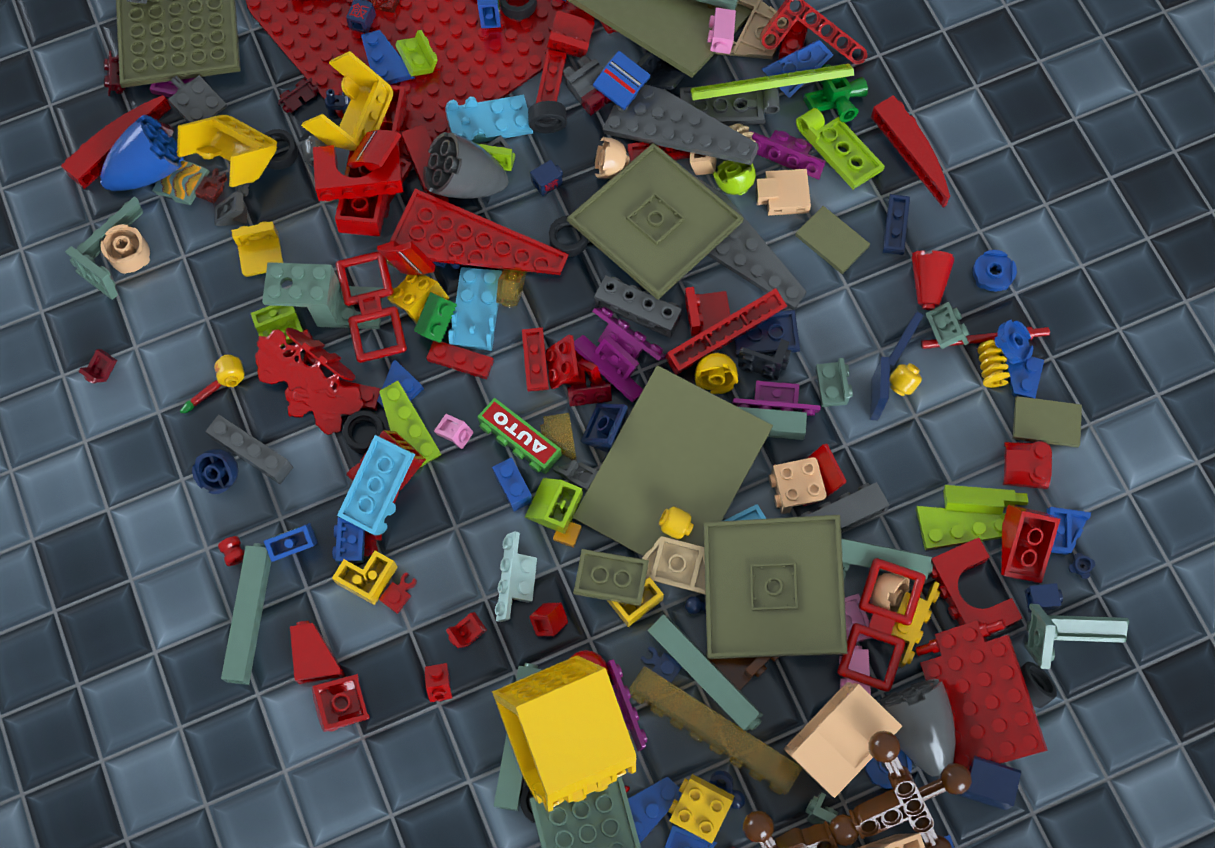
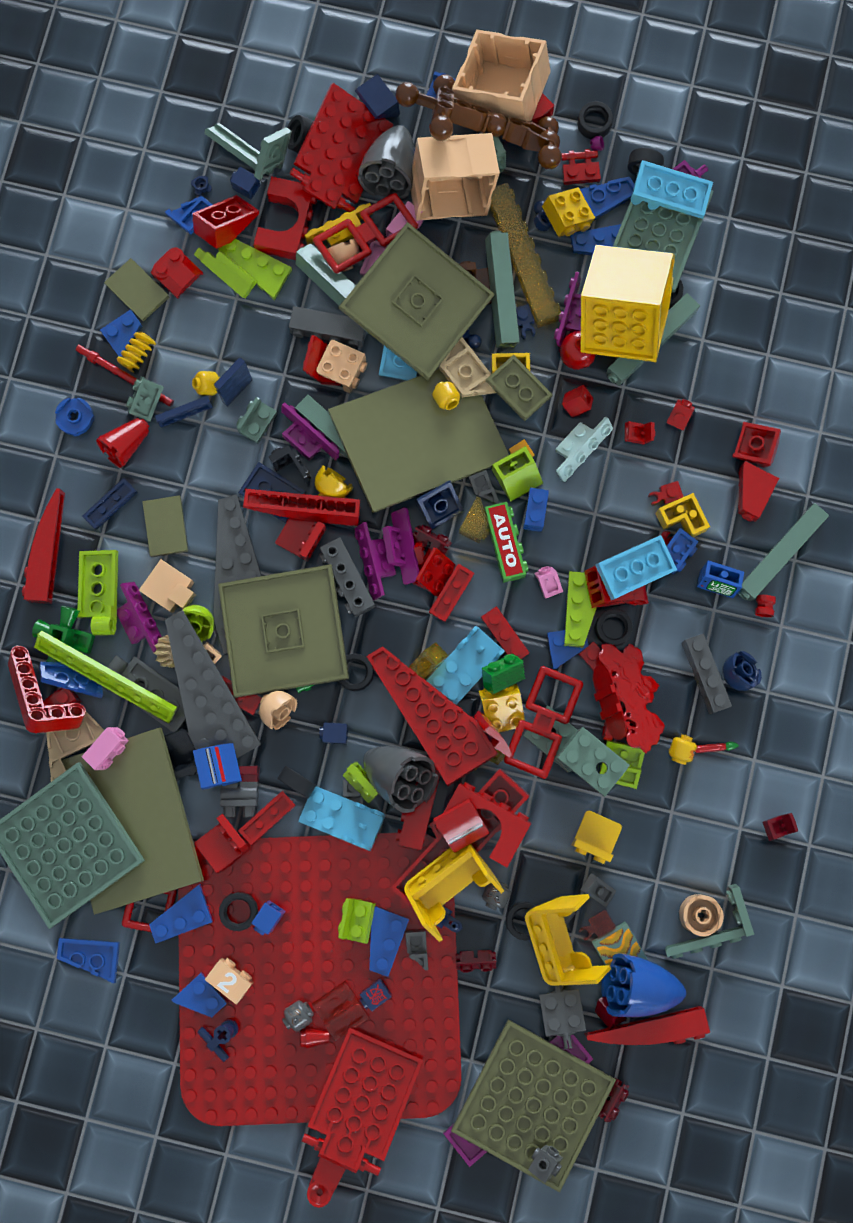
camera: 145 degrees left, 10 degrees up
blue plate [994,320,1033,364] -> none

